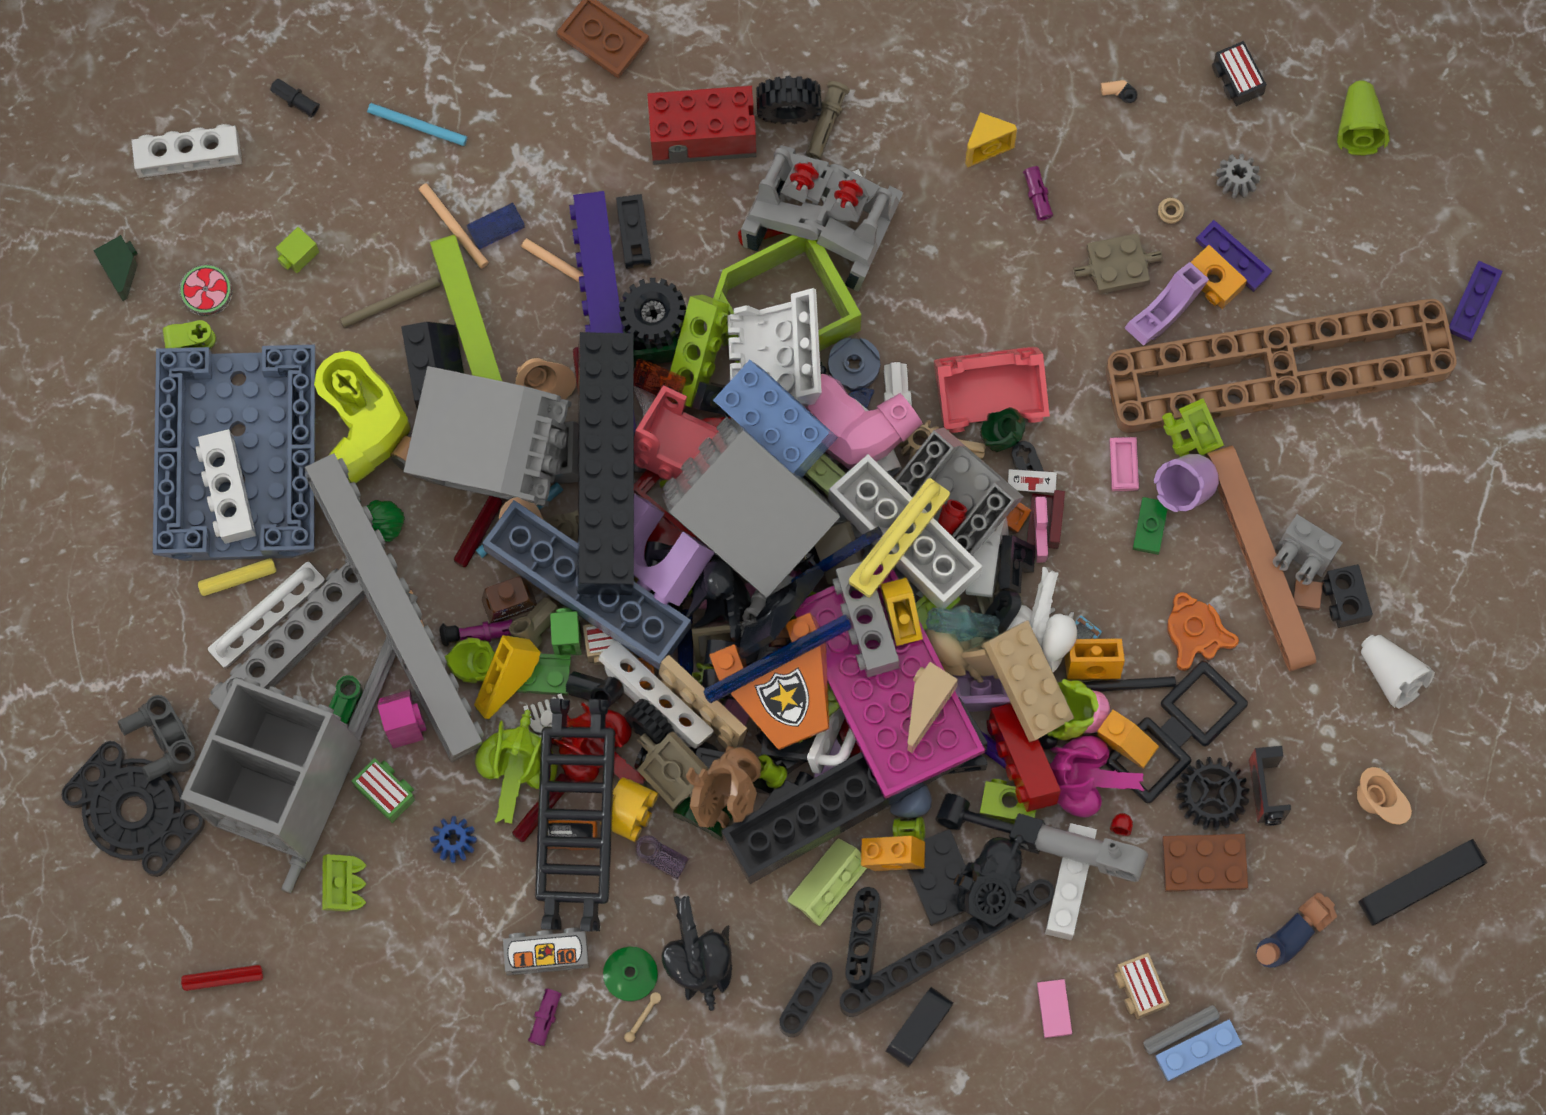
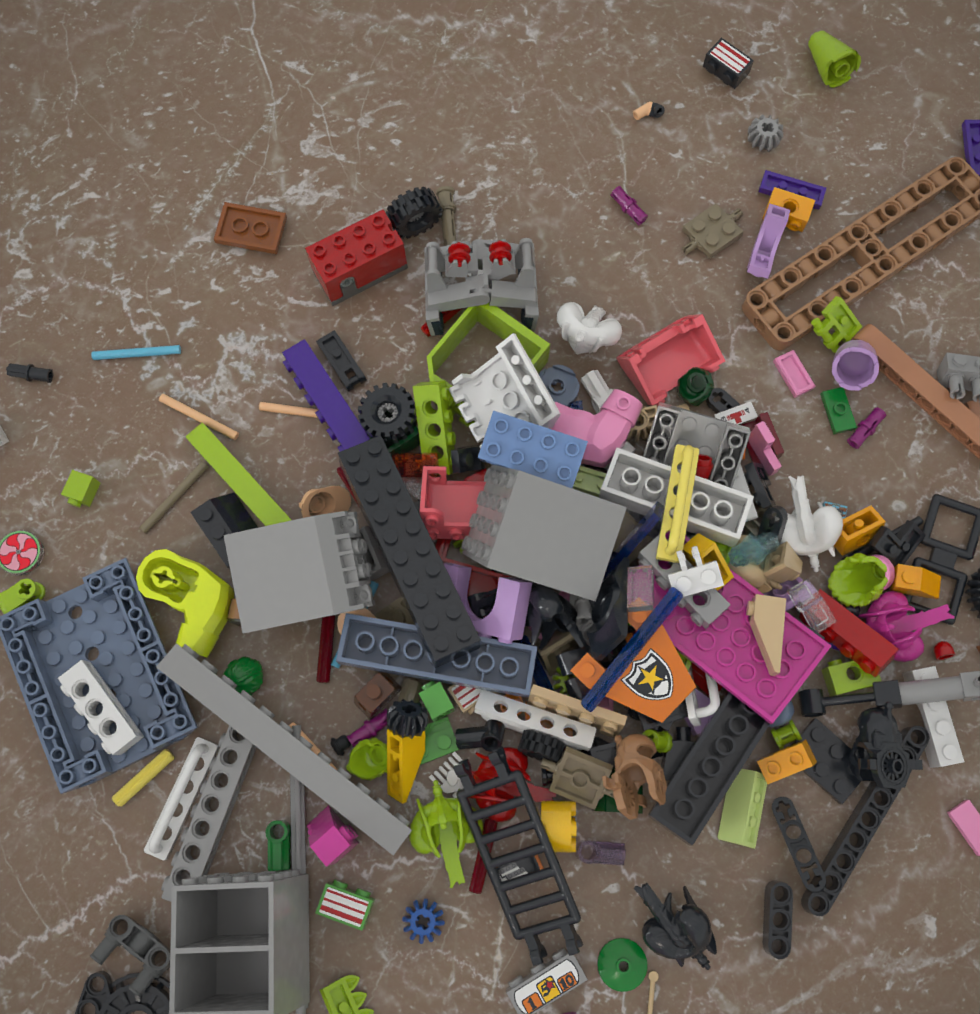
camera: 25 degrees left, 0 degrees up
clear blue tile [466,203,525,249] -> none
black beam [885,987,954,1067] -> none
yellow slope [965,112,1017,168] -> none
tan plate [983,620,1074,742] -> none
tan plate [1158,198,1184,224] -> none
orange tile [1167,592,1239,671] -> none
none -> black gear [386,699,428,739]
none -> white hair [557,302,622,355]
none -> clear tile [627,565,654,612]
none -> white hinge [668,546,724,599]
none -> clear slope [787,579,837,633]
none -> magenta pin [847,407,887,449]
none -> black plate [869,520,926,567]

